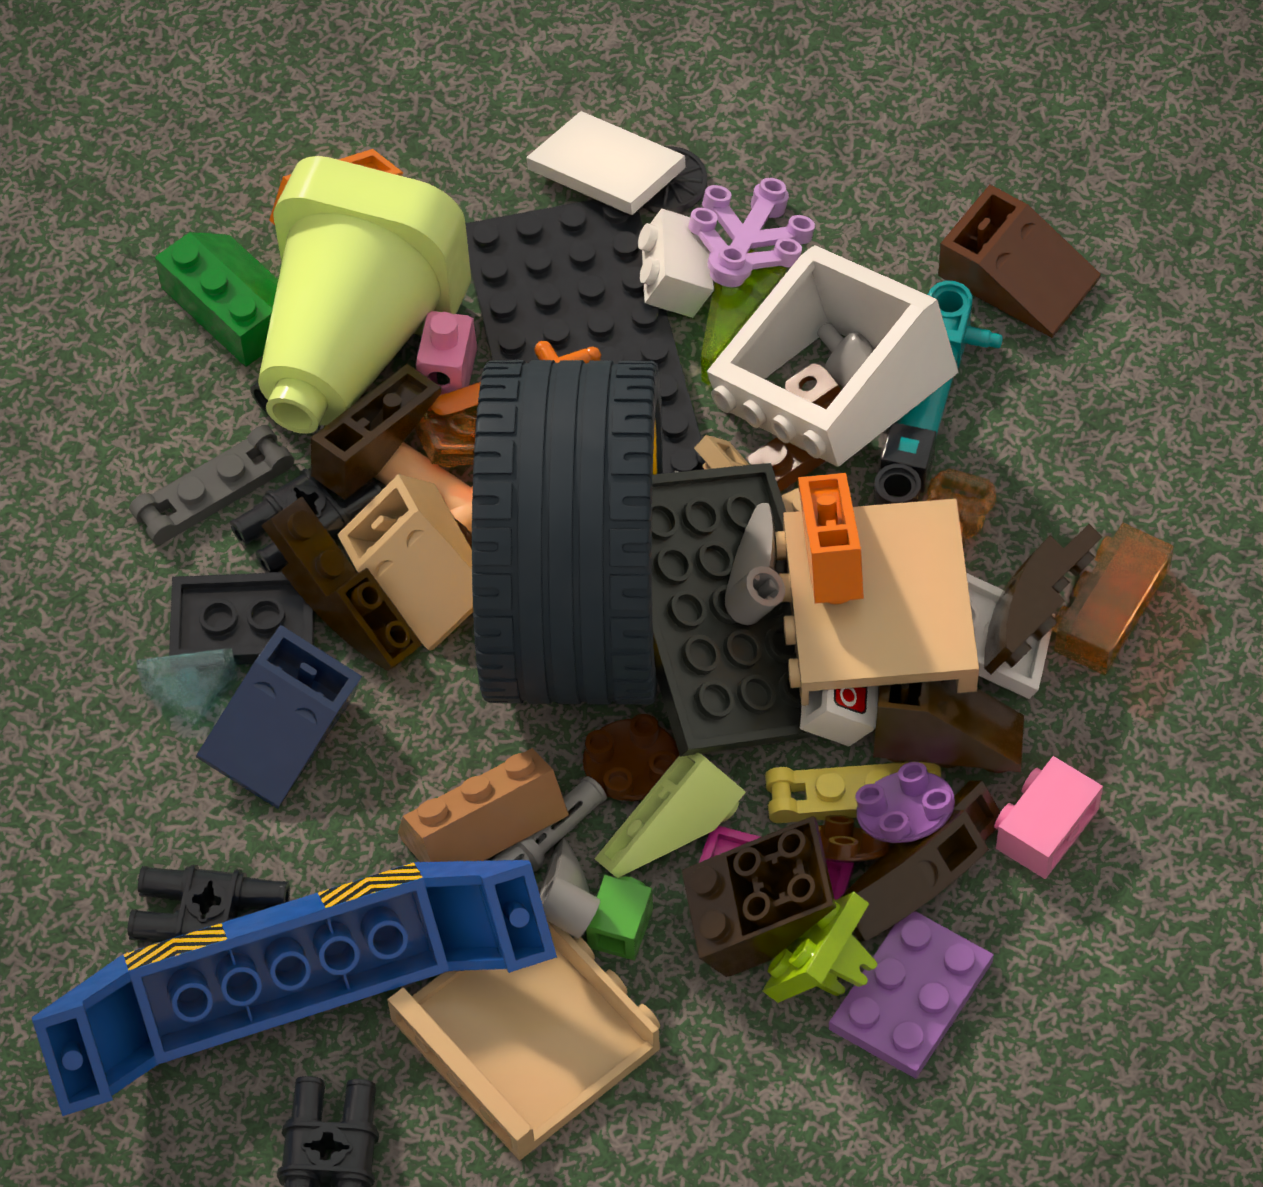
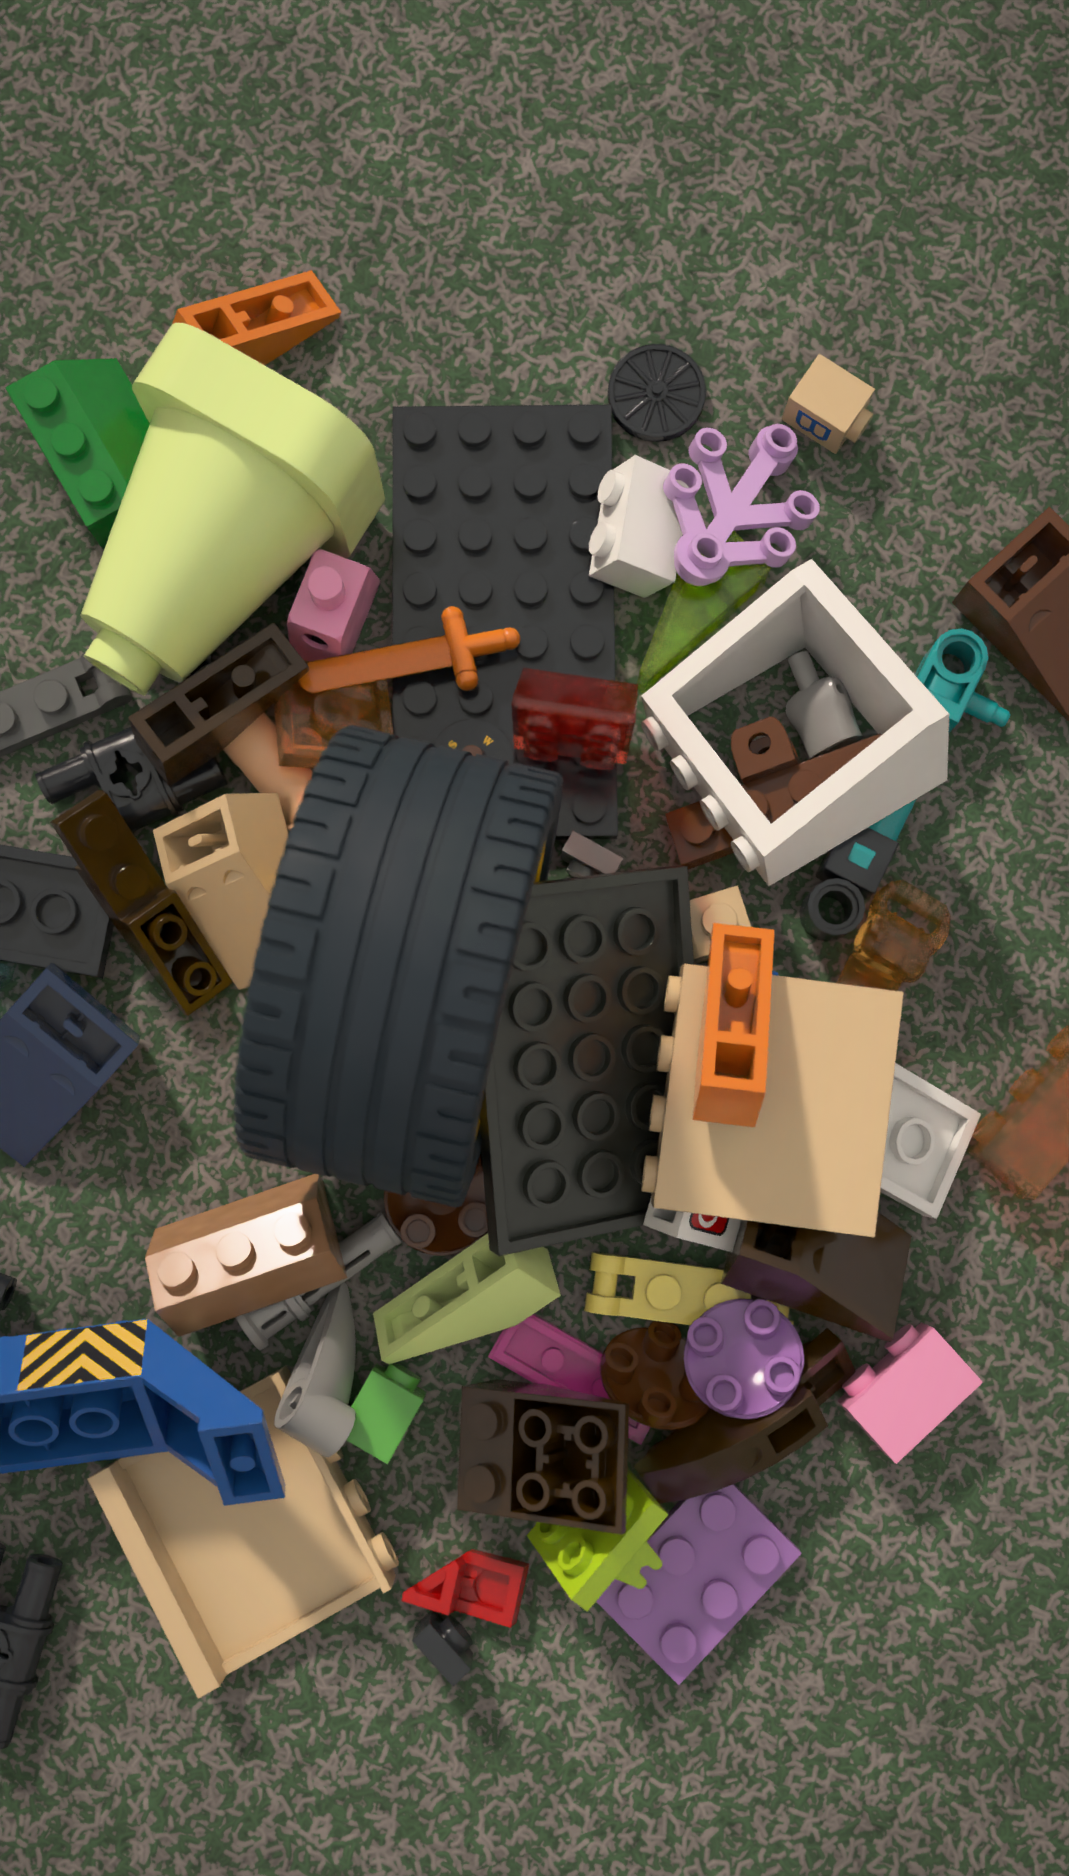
camera: 10 degrees right, 25 degrees up
white tile [526,111,686,215] -> none
tan plate [694,435,749,469] -> none
light grey piece [725,503,785,625] -> none
dark brown slope [984,524,1102,675] -> none
none -> red slope [401,1549,529,1628]
none -> black plate [412,1610,473,1687]
none -> clear red slope [511,668,638,770]
none -> tan brick [781,354,875,454]

